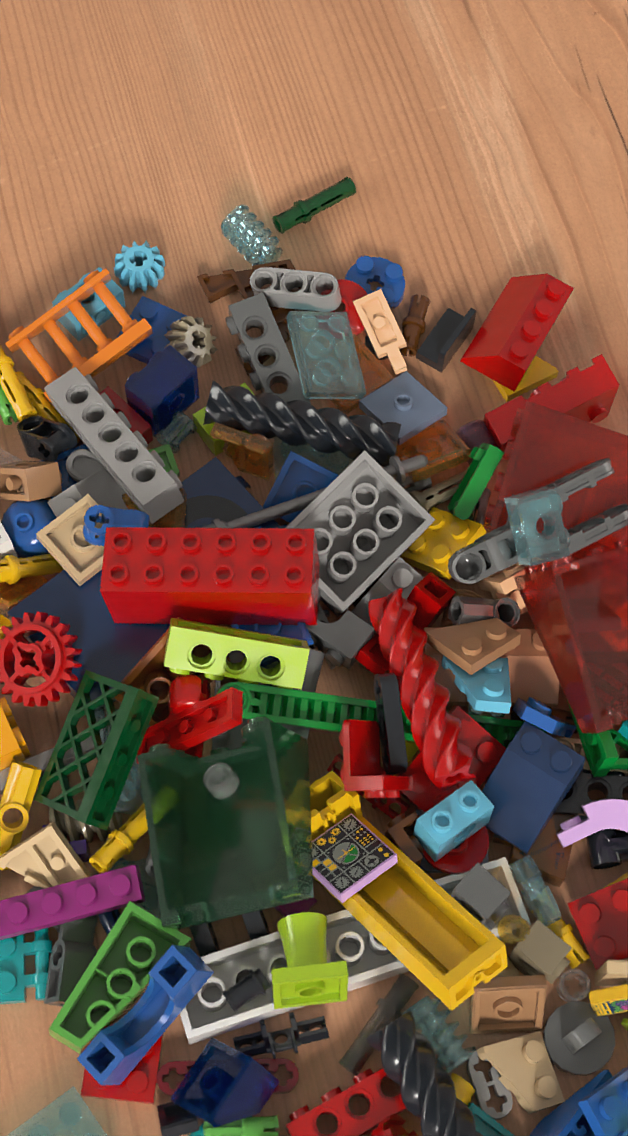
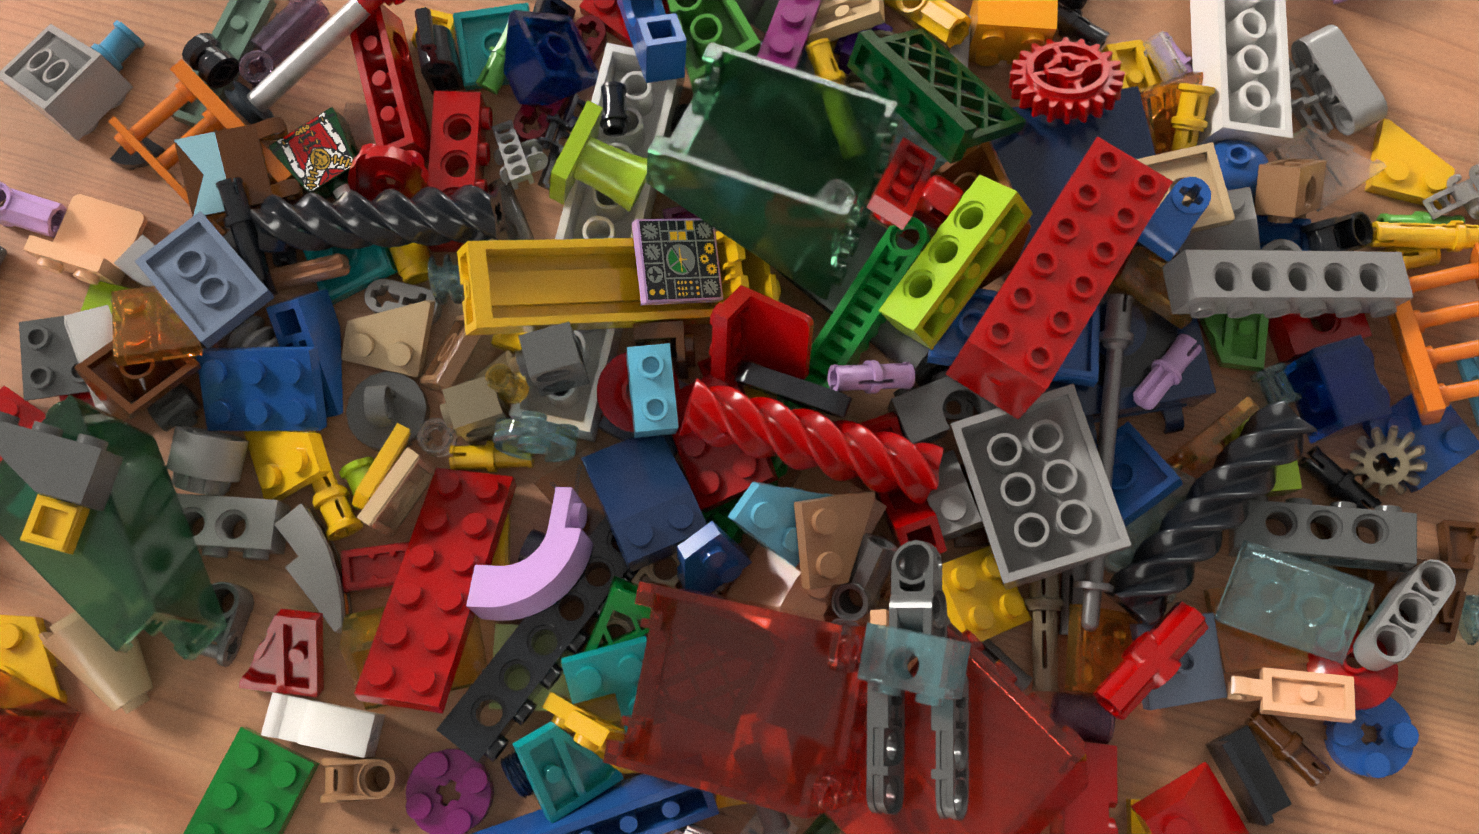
camera: 125 degrees right, 10 degrees up
green container [447,442,505,520] -> none
none -> light grey piece [492,120,548,190]
none -> lavender pin [827,360,915,394]
none -> red piece [1093,601,1209,720]
none -> lavender axle [1133,334,1202,410]
none -> black pin [1298,446,1382,509]

